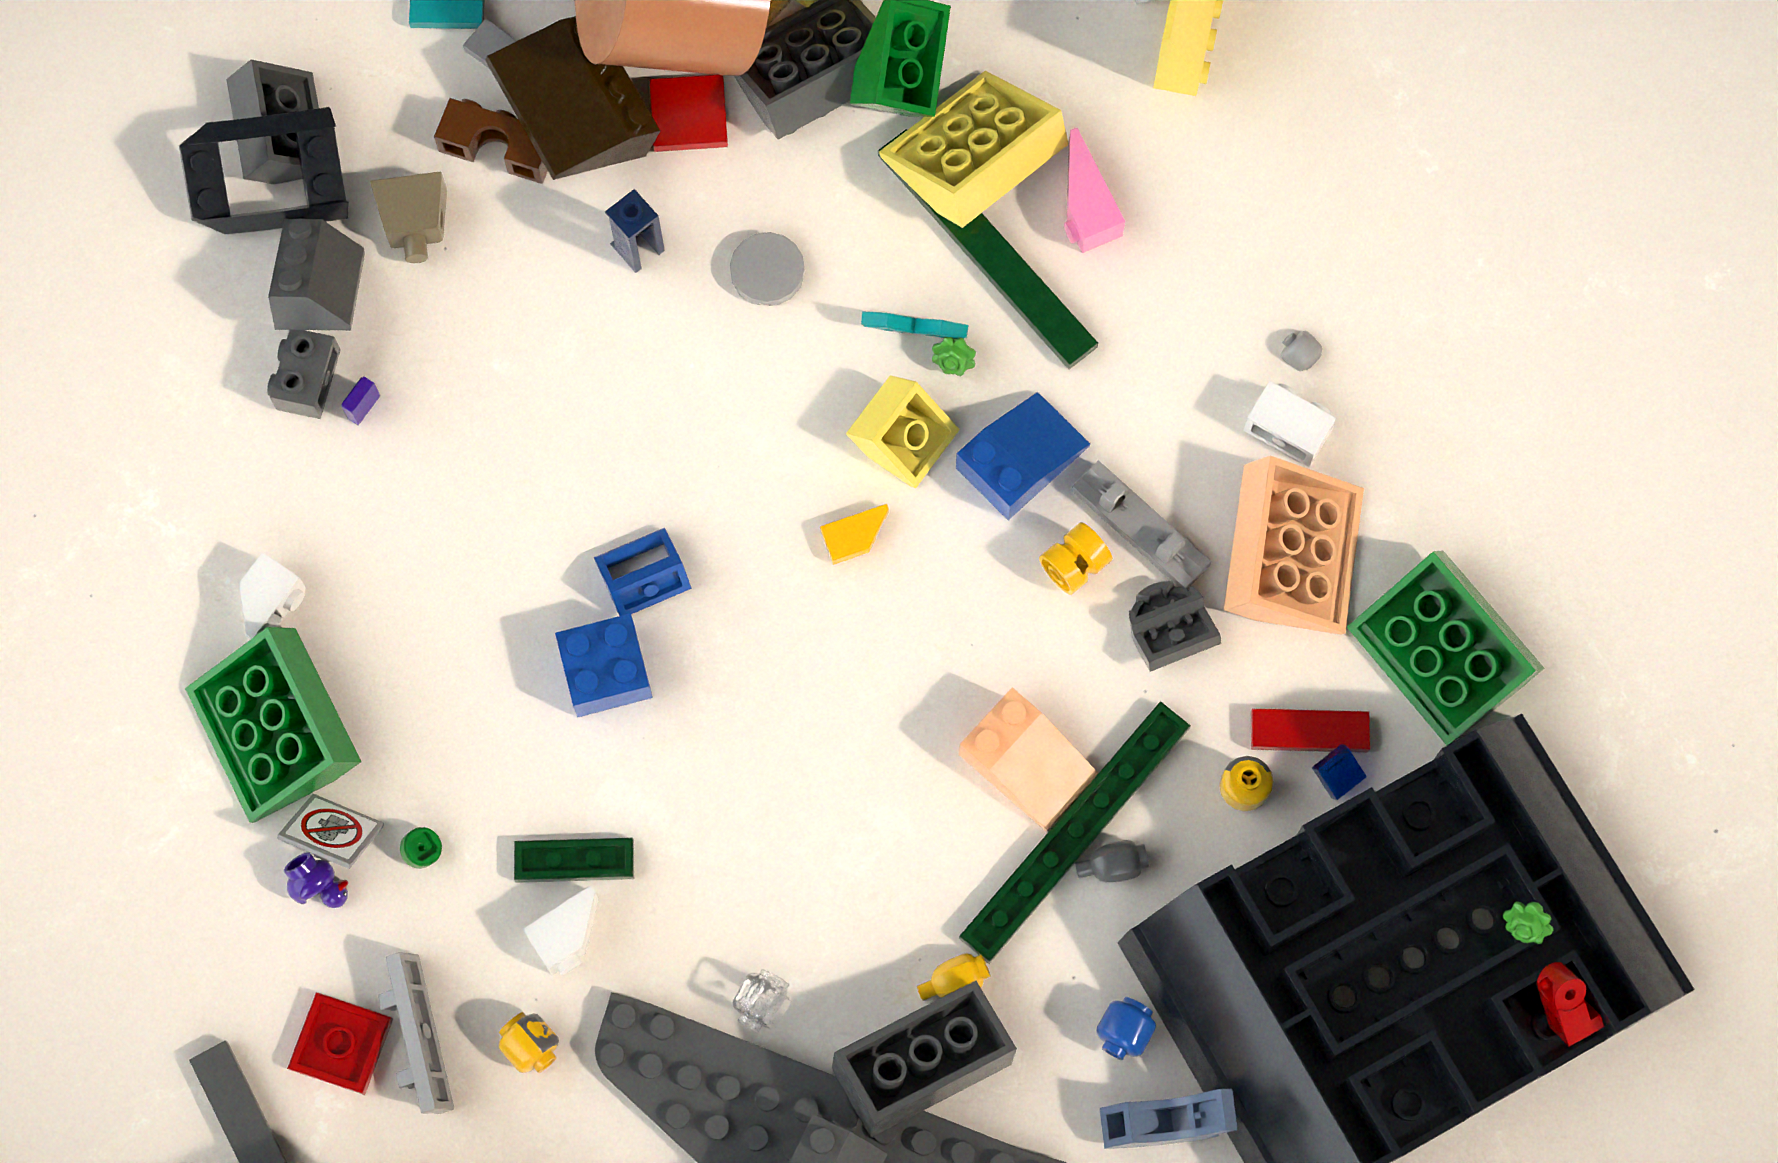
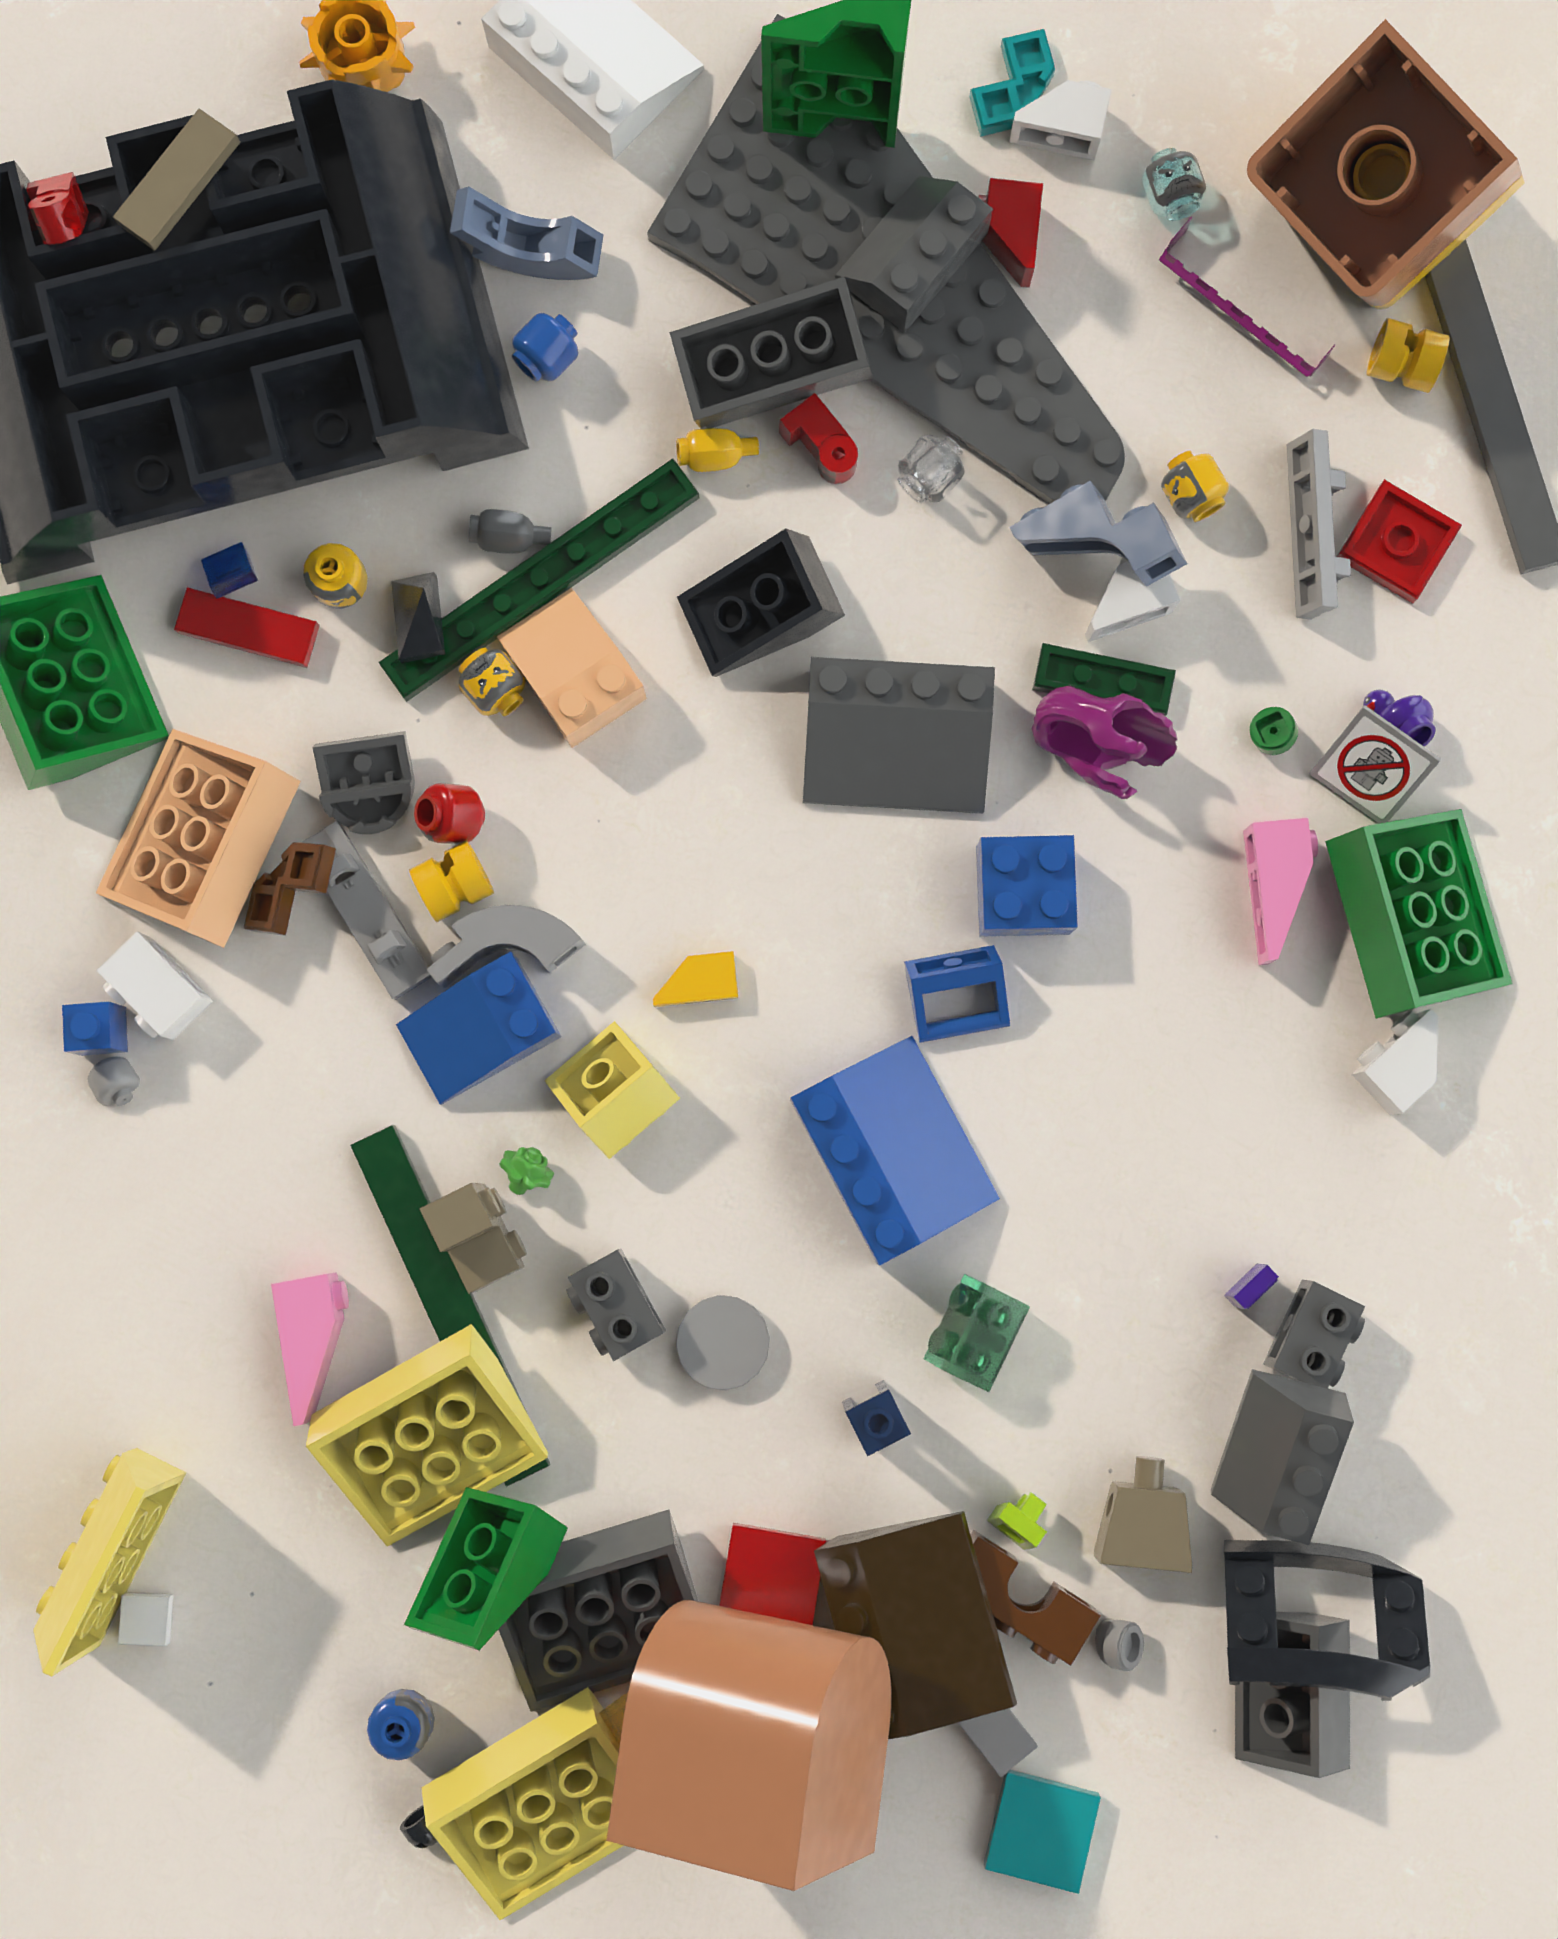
camera: 165 degrees left, 10 degrees up
teal tile [861,311,969,339] -> none
bright green plant [1503,902,1553,944] -> none
none -> blue brick [62,1001,128,1056]
none -> dark tan tile [113,108,240,251]
none -> reddish brown tile [244,842,336,936]
none -> black slope [391,572,445,664]
none -> red head [414,783,485,844]
none -> dark tan brick [420,1183,527,1294]
none -> light grey arch [426,905,586,988]
none -> head [458,647,526,716]
none -> dark grey brick [566,1249,666,1362]
none -> black slope [677,528,845,677]
none -> red leg [779,393,858,484]
none -> slope [790,1036,1000,1266]
none -> dark grey slope [803,657,995,813]
none -> clear green brick [923,1274,1030,1392]
none -> lime tile [987,1492,1047,1550]
none -> sand blue arch [1010,481,1188,587]
none -> magenta hair [1031,686,1178,799]
none -> light grey tile [1095,1619,1144,1671]
none -> bright pink slope [1243,818,1318,965]

